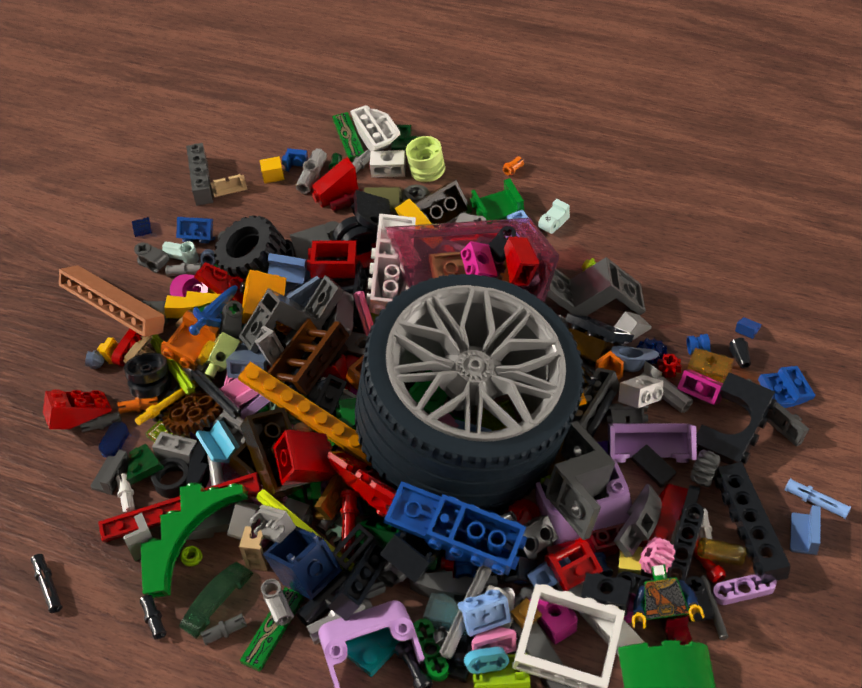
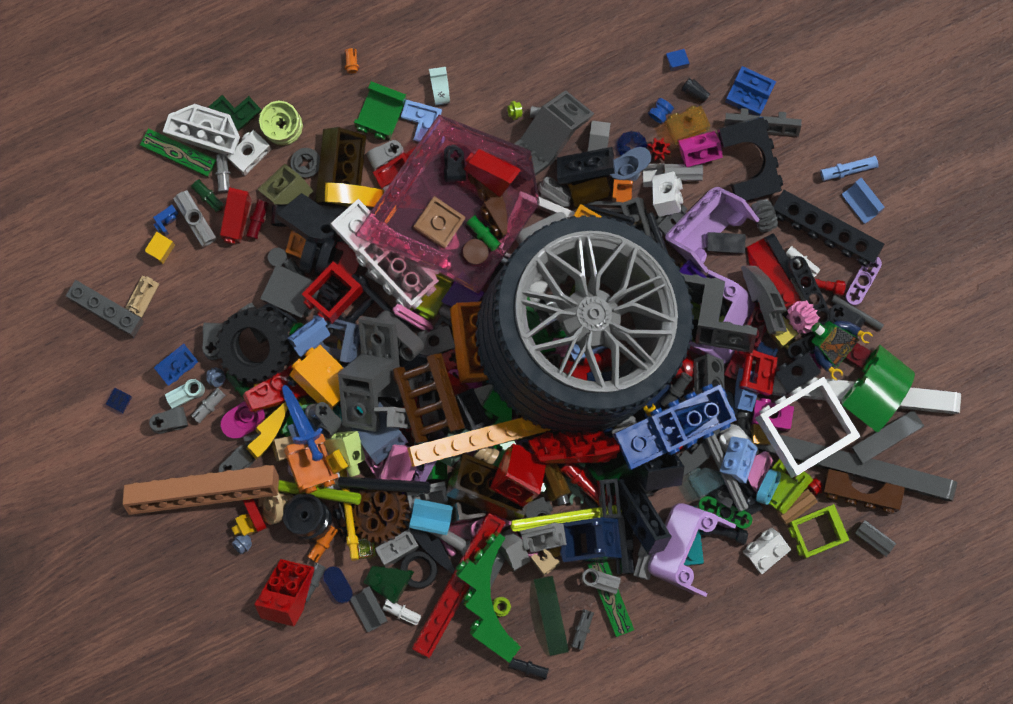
camera: 50 degrees left, 30 degrees up
light grey panel [123,513,153,561] -> none
dark pink brick [460,241,498,278] -> none
clear yellow axle [697,537,746,566] -> none

